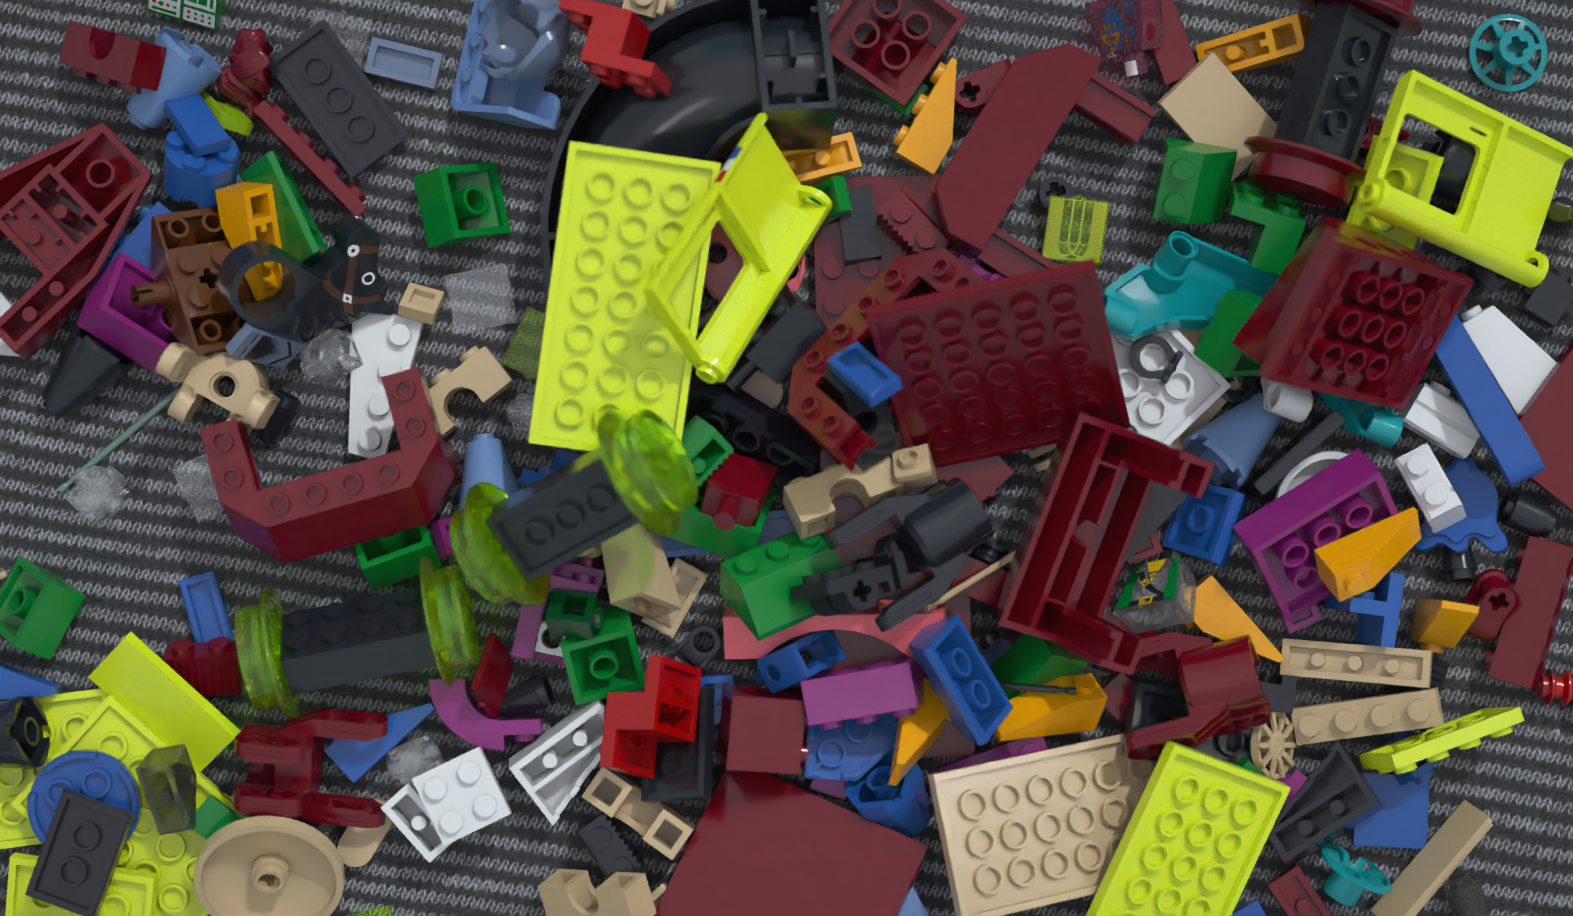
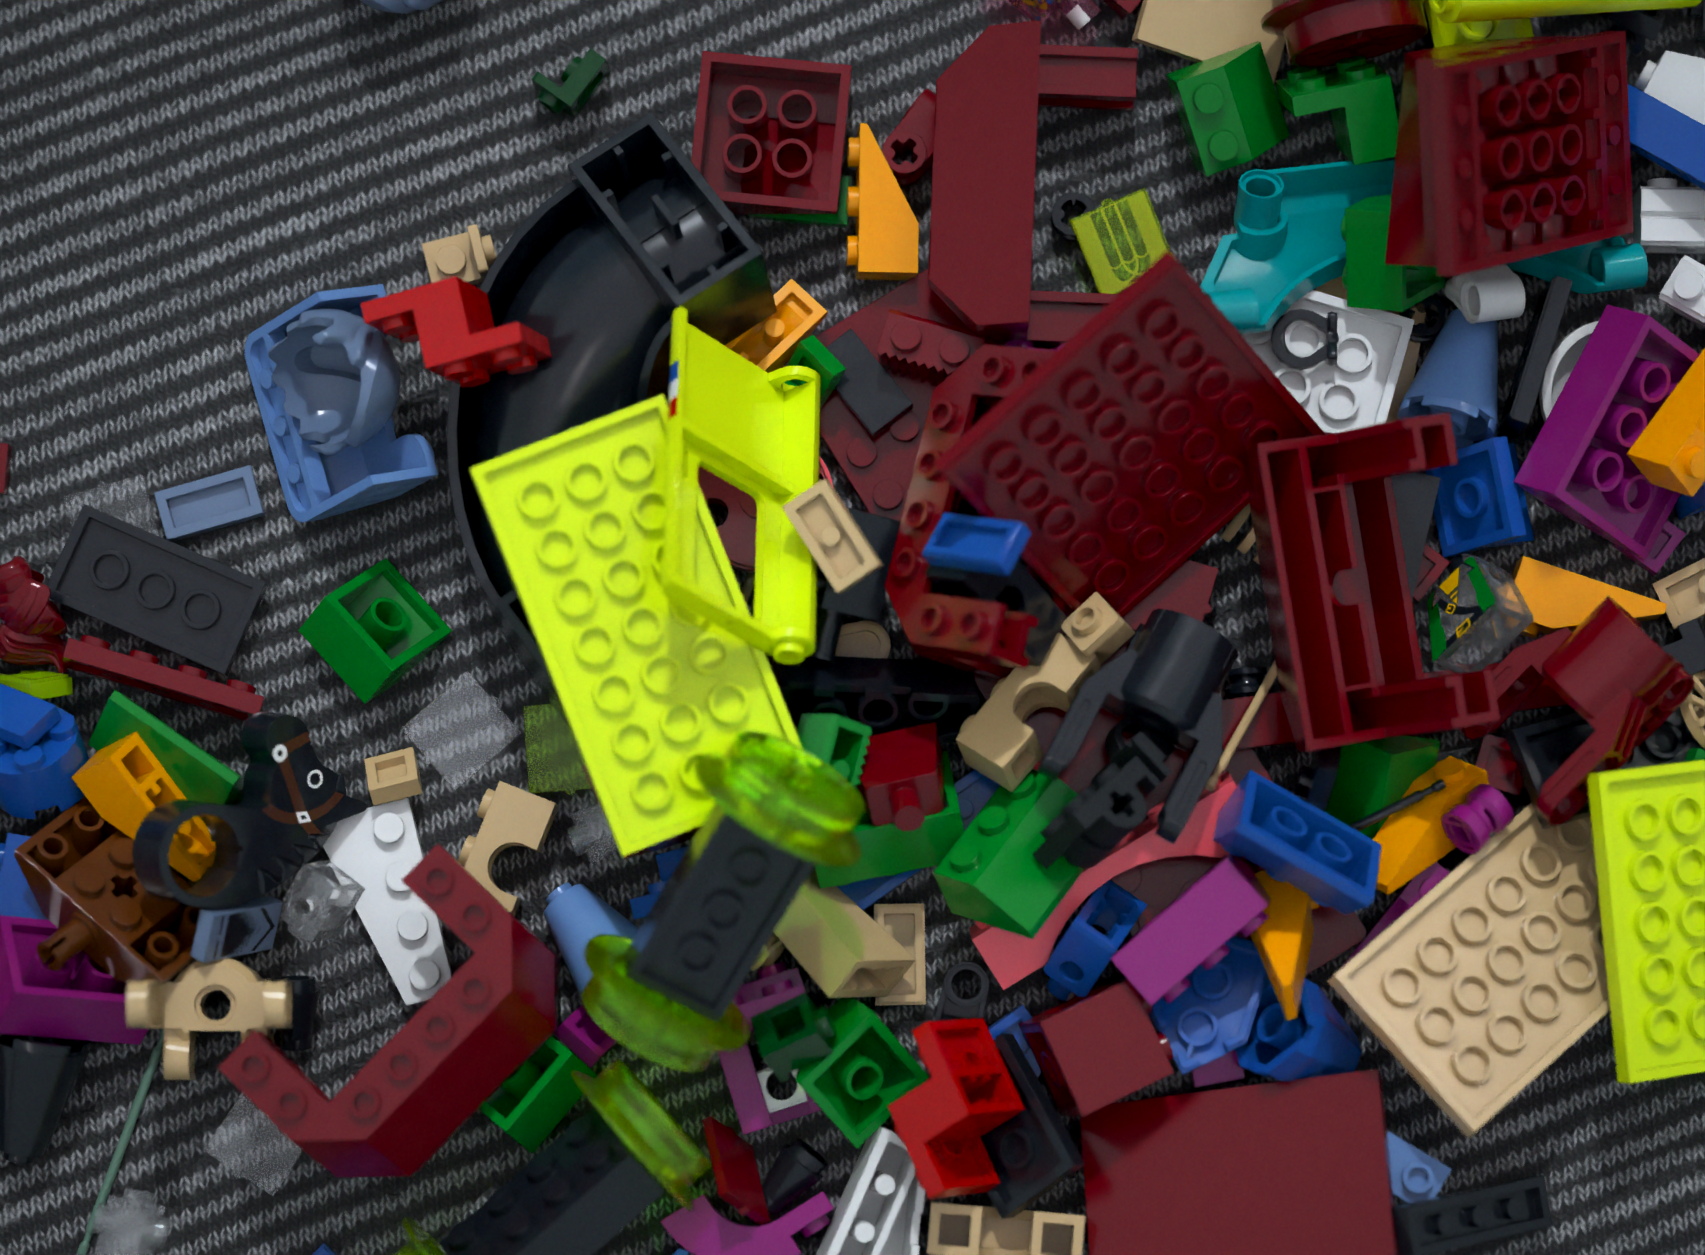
camera: 25 degrees left, 5 degrees down
none -> tan plate [782,479,883,594]
none -> magenta wheel [1441,784,1514,854]

